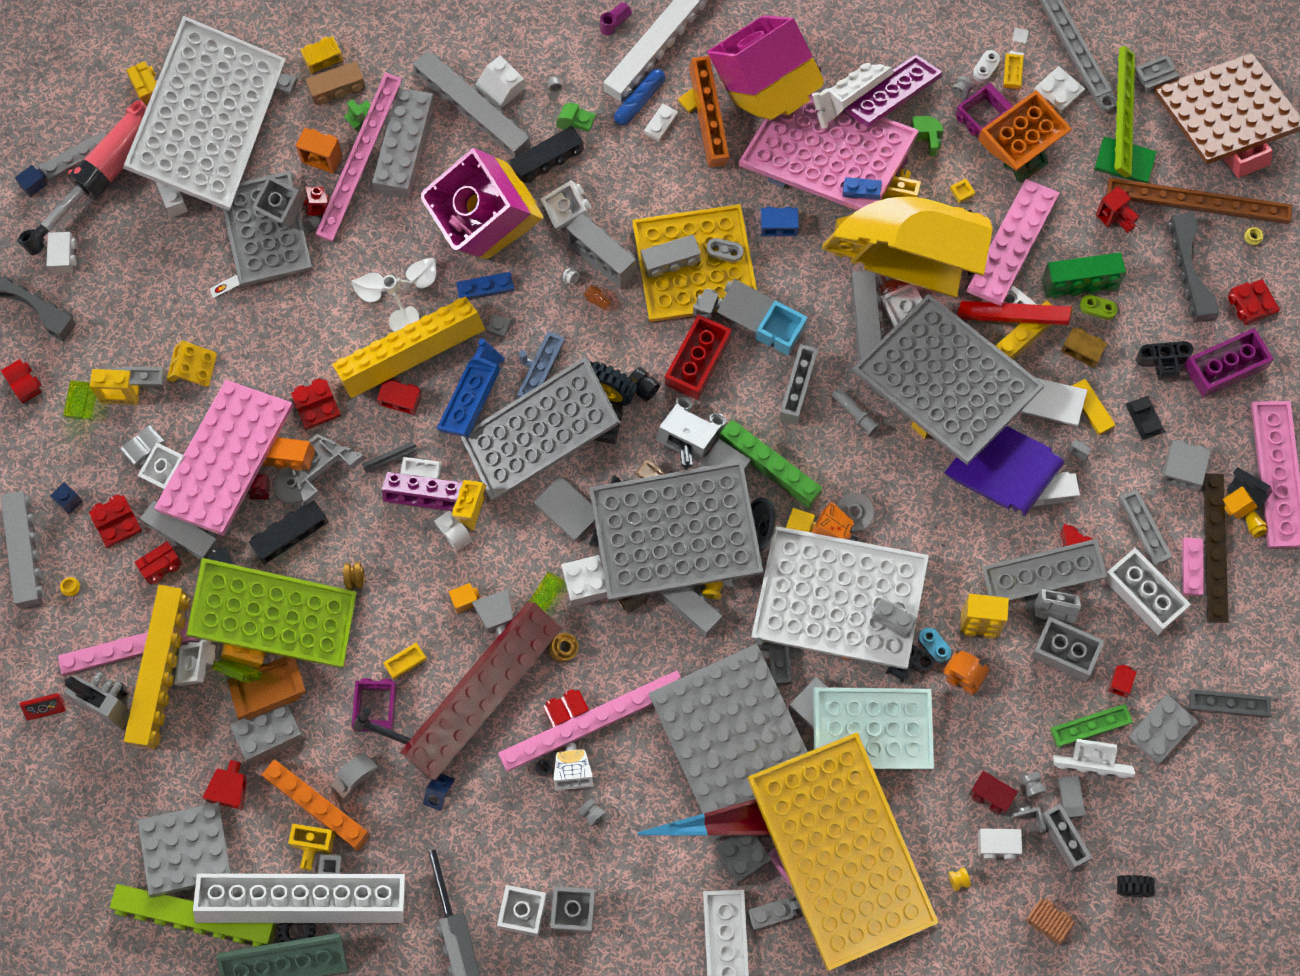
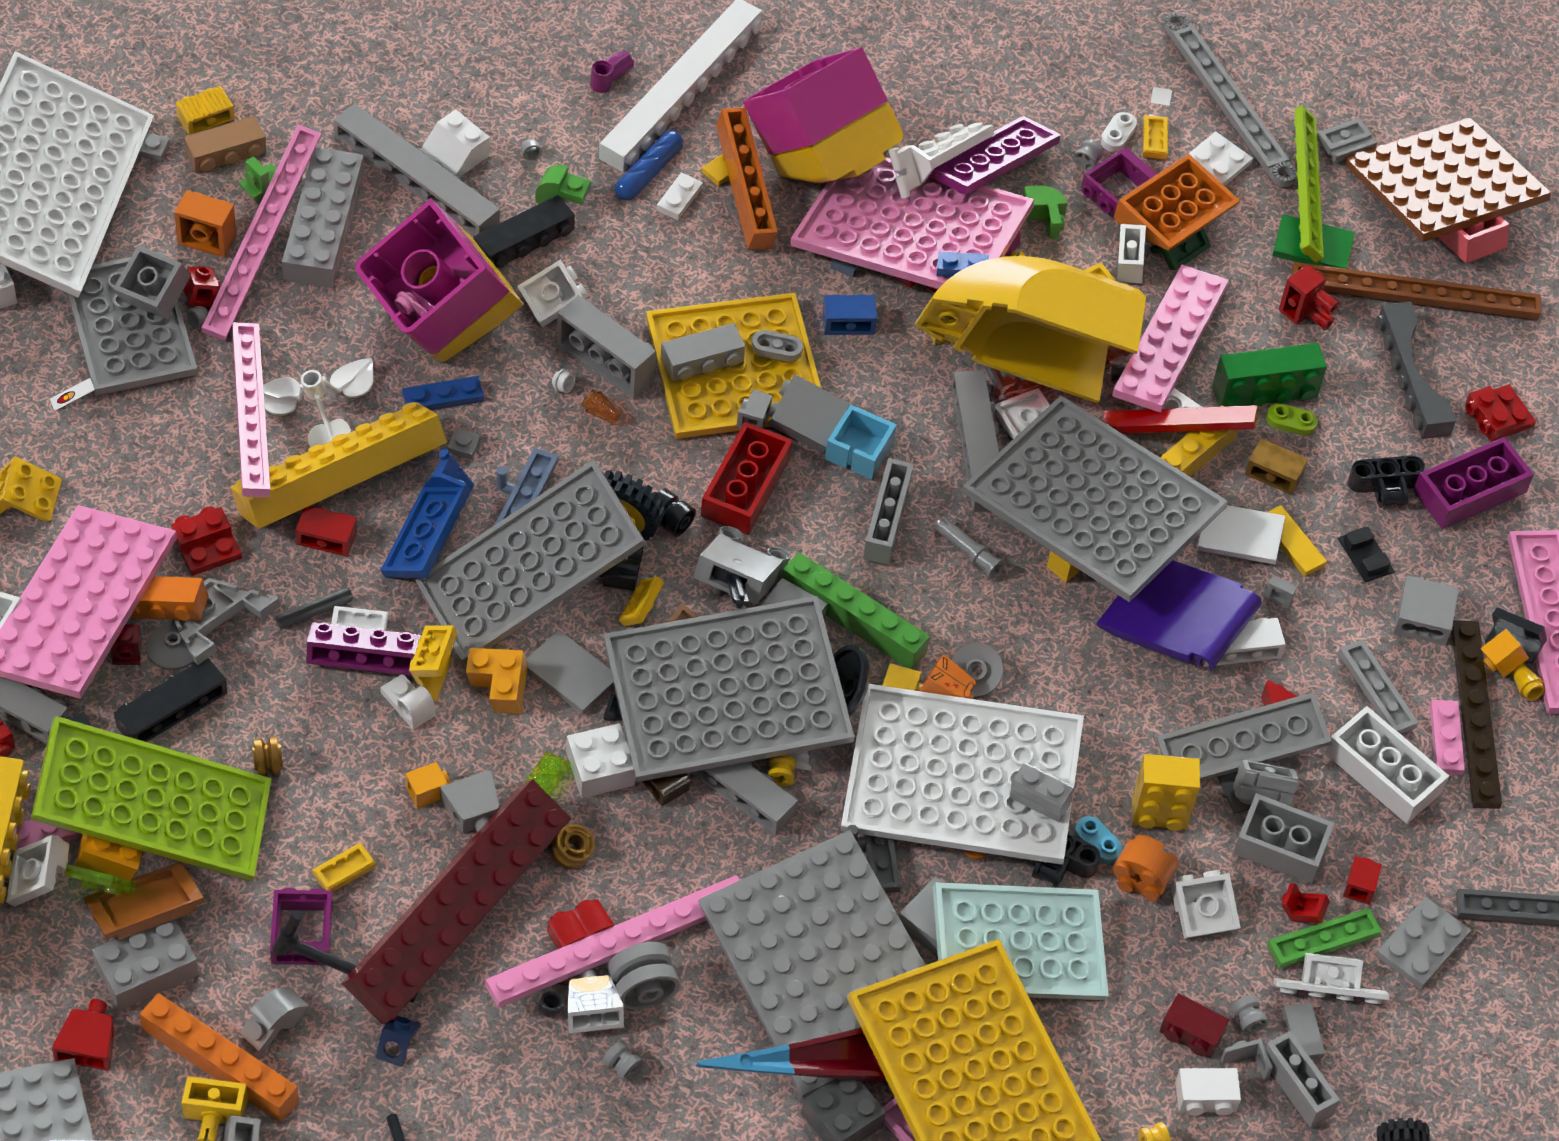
camera: 10 degrees left, 15 degrees down
light yellow plate [1244,227,1263,245] -> none
none -> plate [232,323,270,498]
none -> light orange brick [466,648,528,714]
none -> light grey wheel [608,942,680,1010]
none -> yellow plate [618,576,664,626]
none -> white brick [1117,224,1146,283]
none -> white plate [1170,870,1241,939]
none -> red bracket [1282,883,1330,923]

